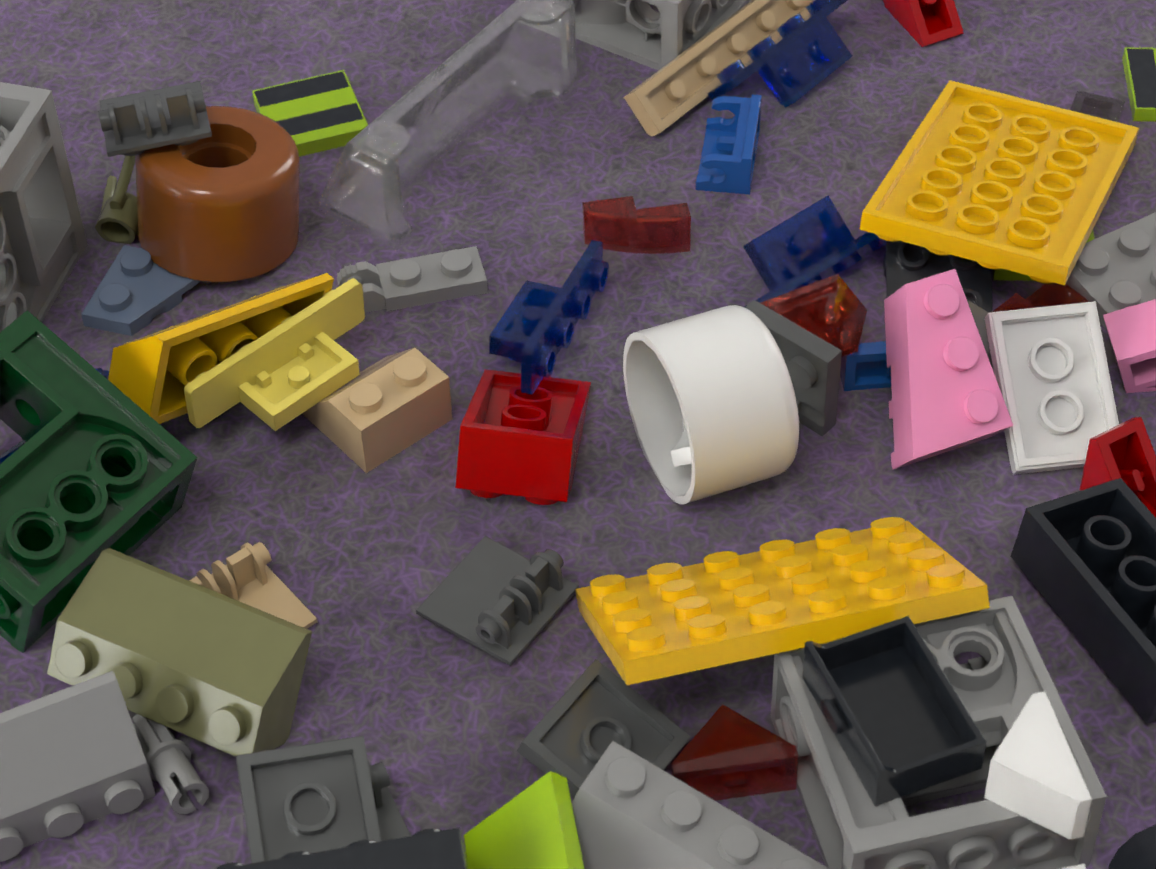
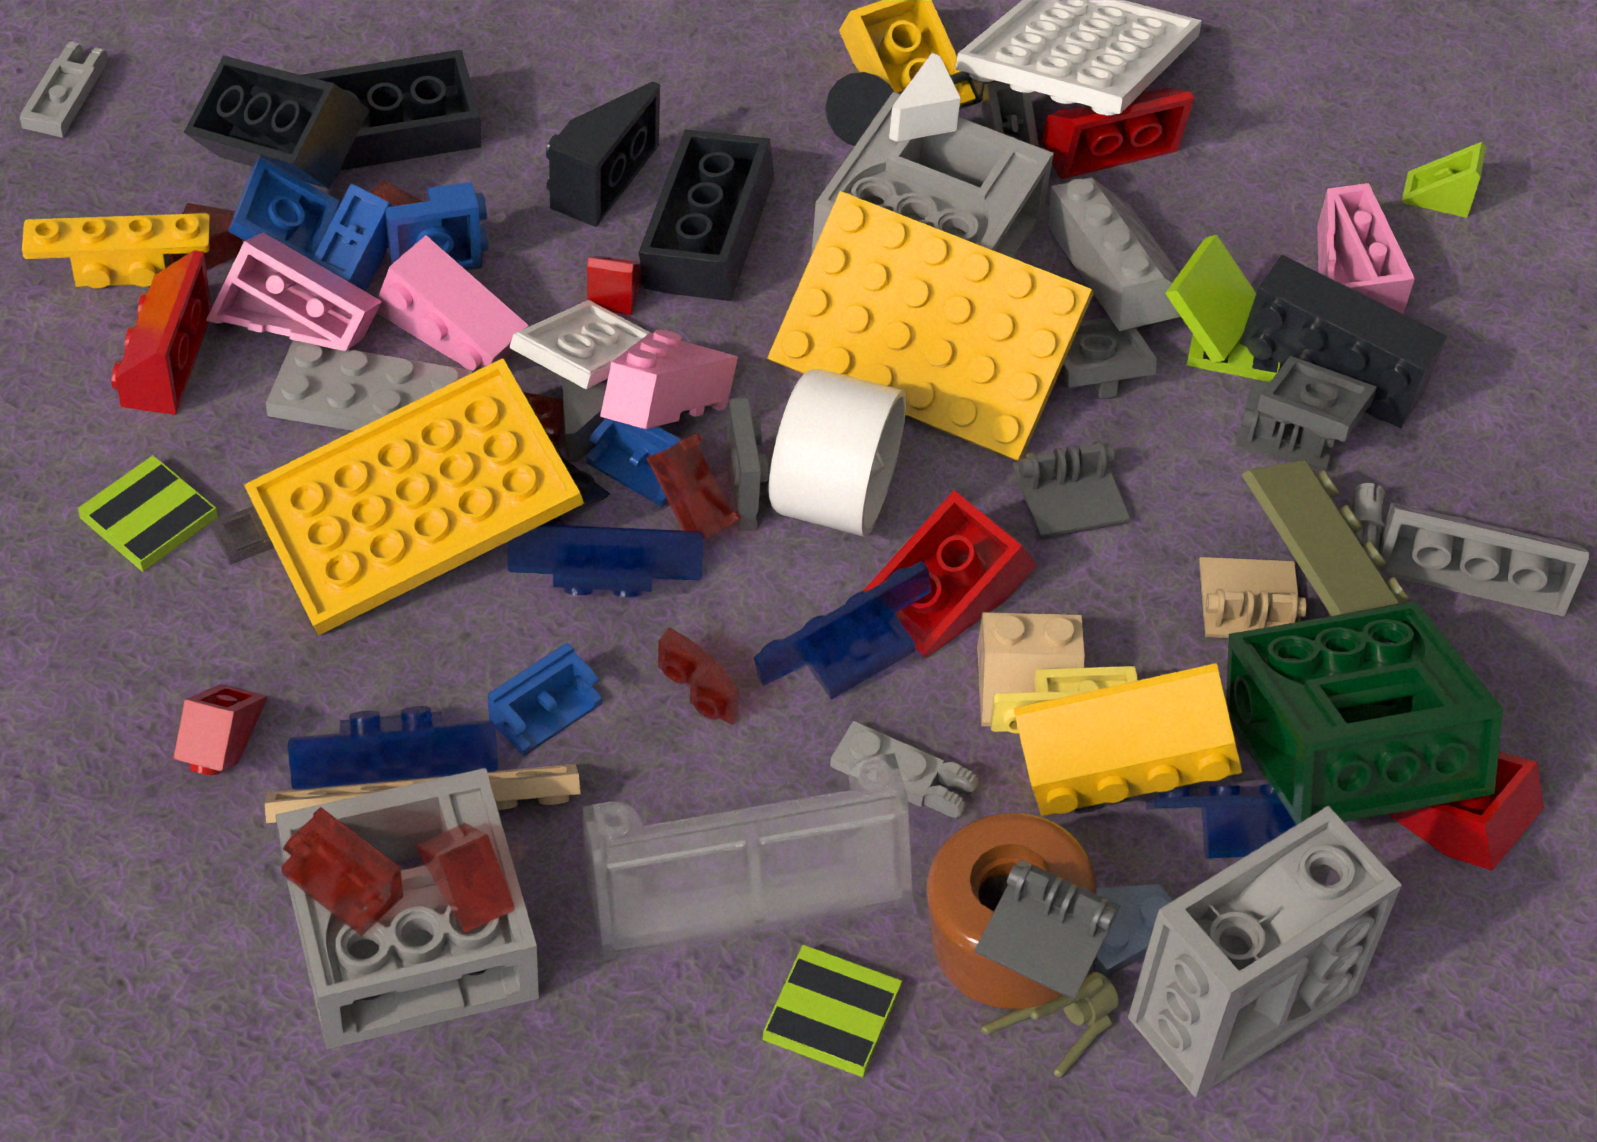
camera: 145 degrees left, 5 degrees up
black container [802,616,986,806] -> none

